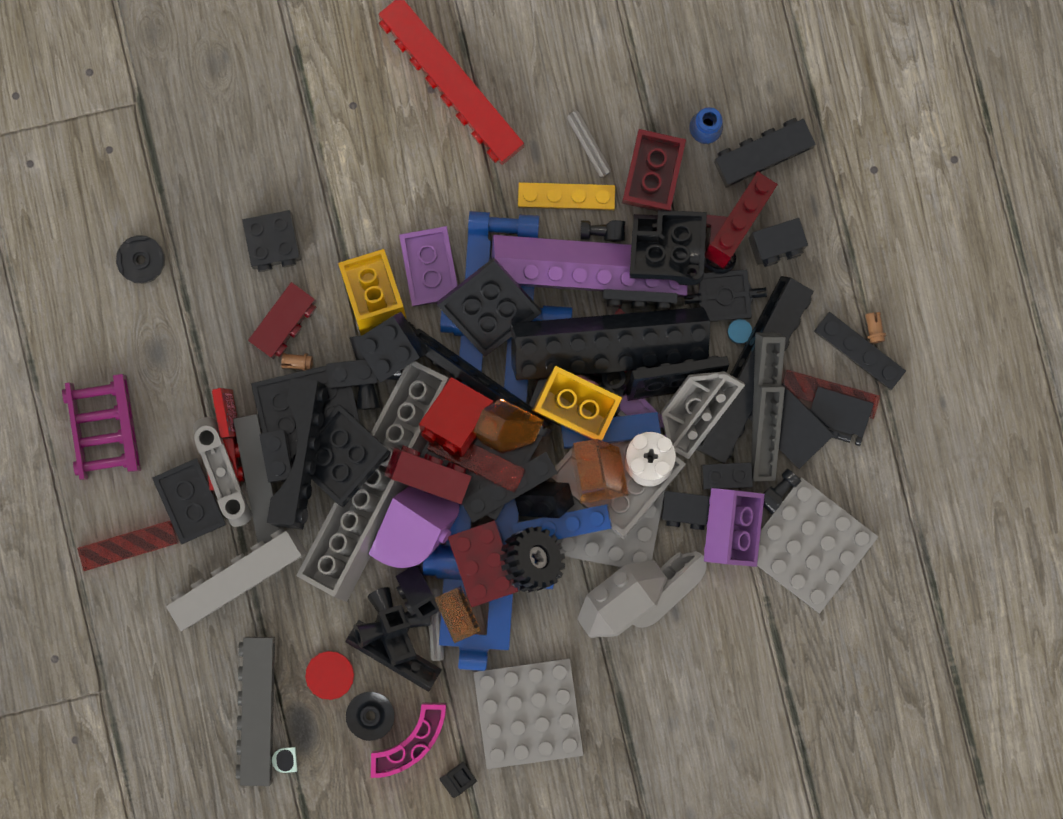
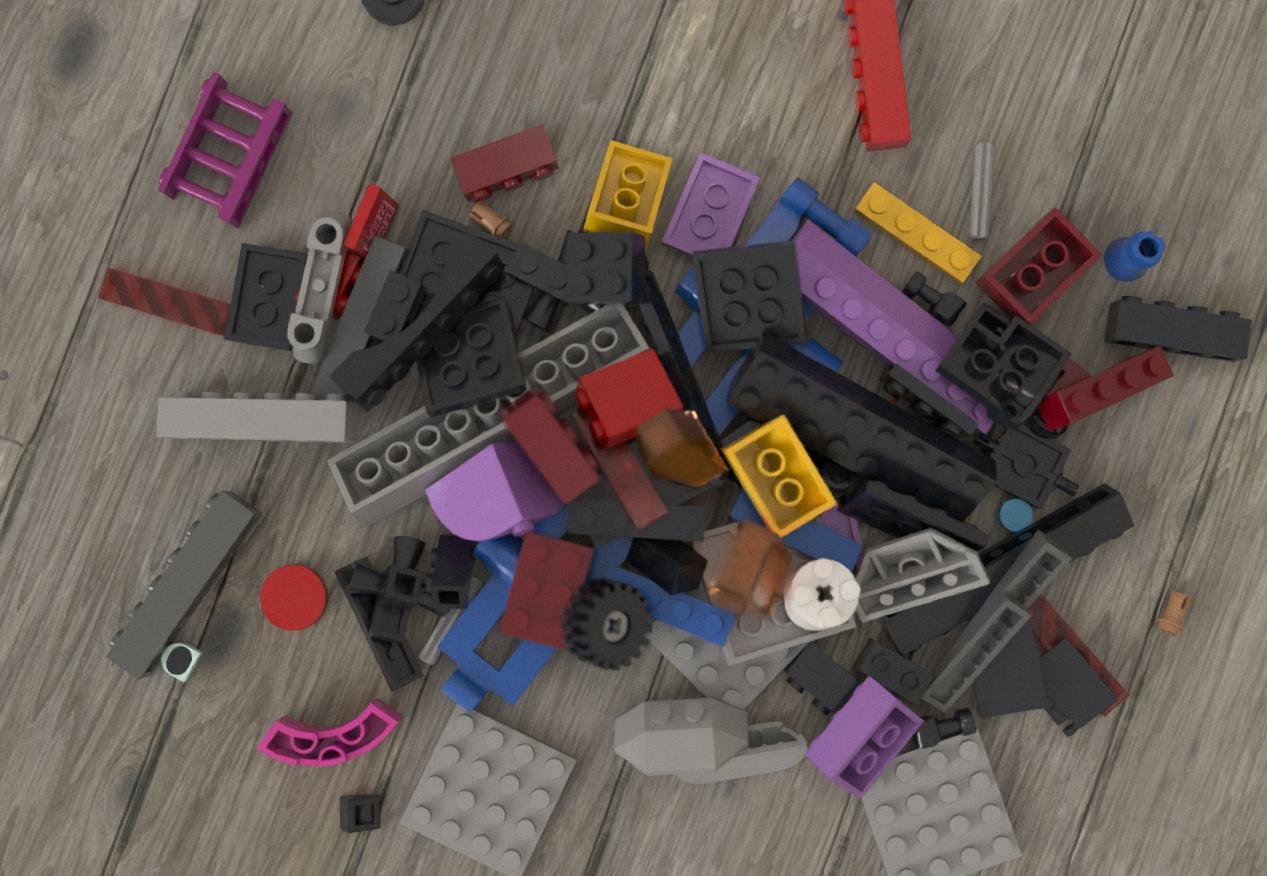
camera: 40 degrees right, 0 degrees up
black brick [242,210,301,272] -> none
black dish [346,692,395,741] -> none
clear orange brick [434,586,481,643] -> none
black brick [748,218,808,268] -> none
black plate [814,312,906,390] -> none

